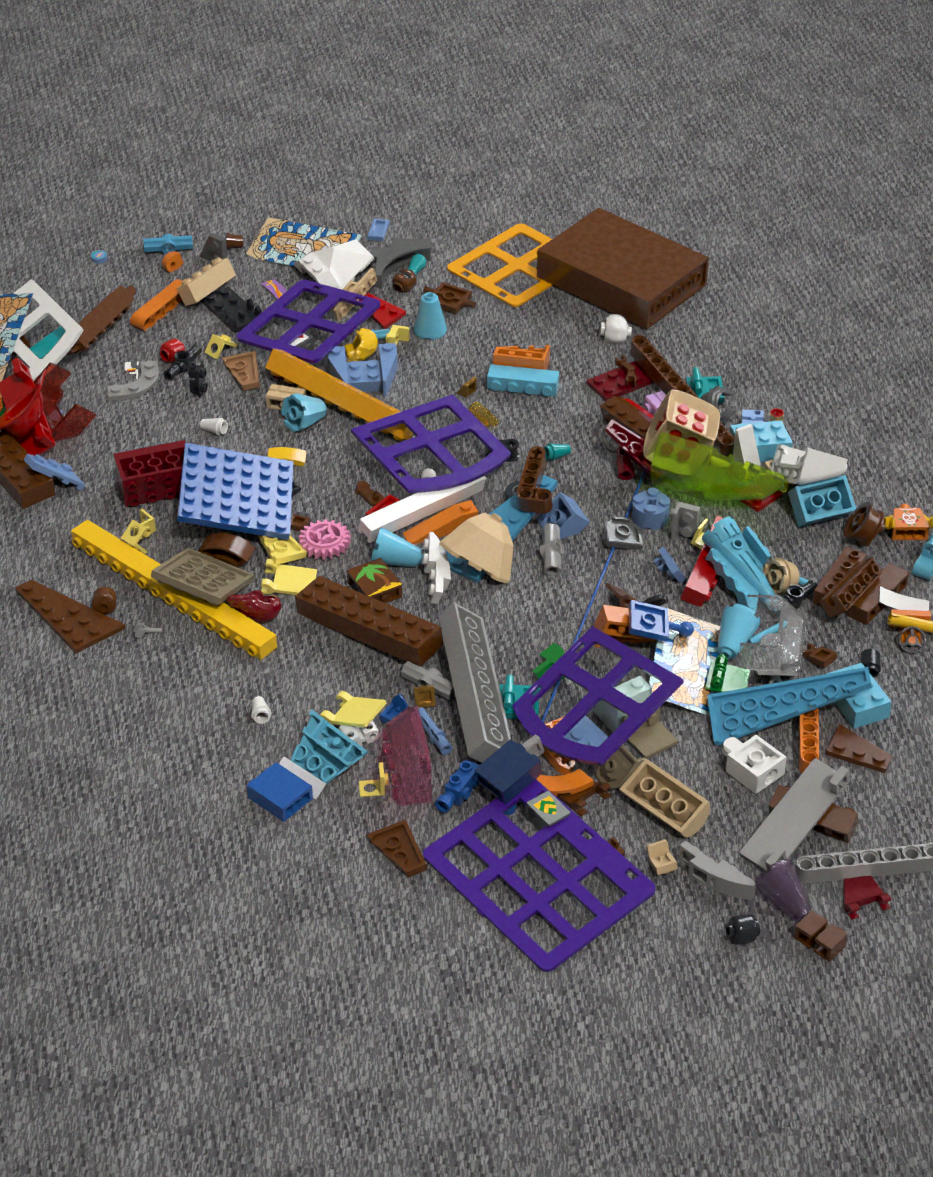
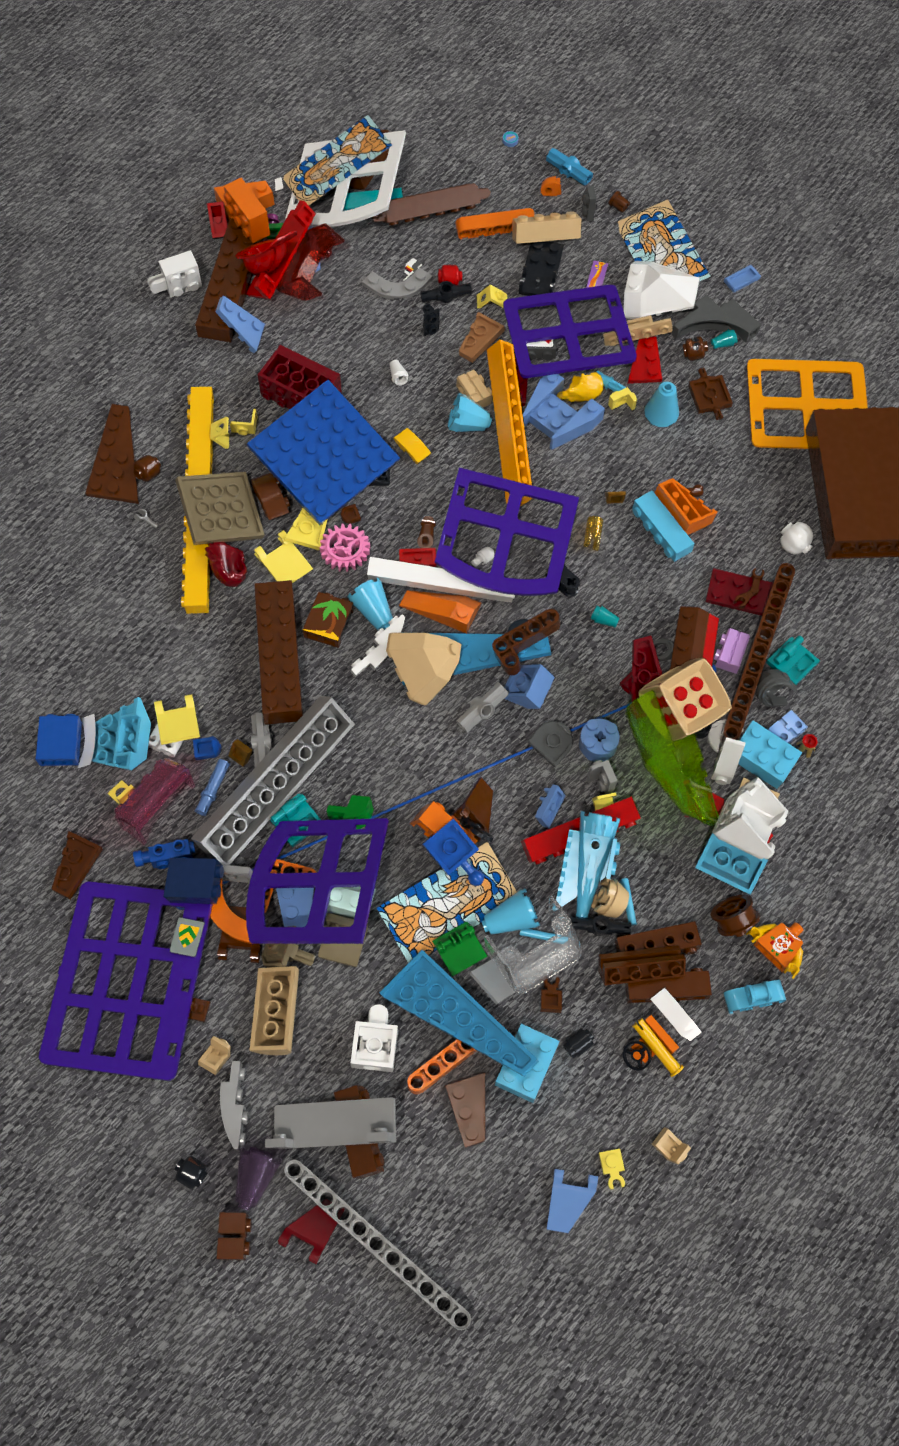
camera: 45 degrees right, 25 degrees up
white cone [251,696,271,724] -> none

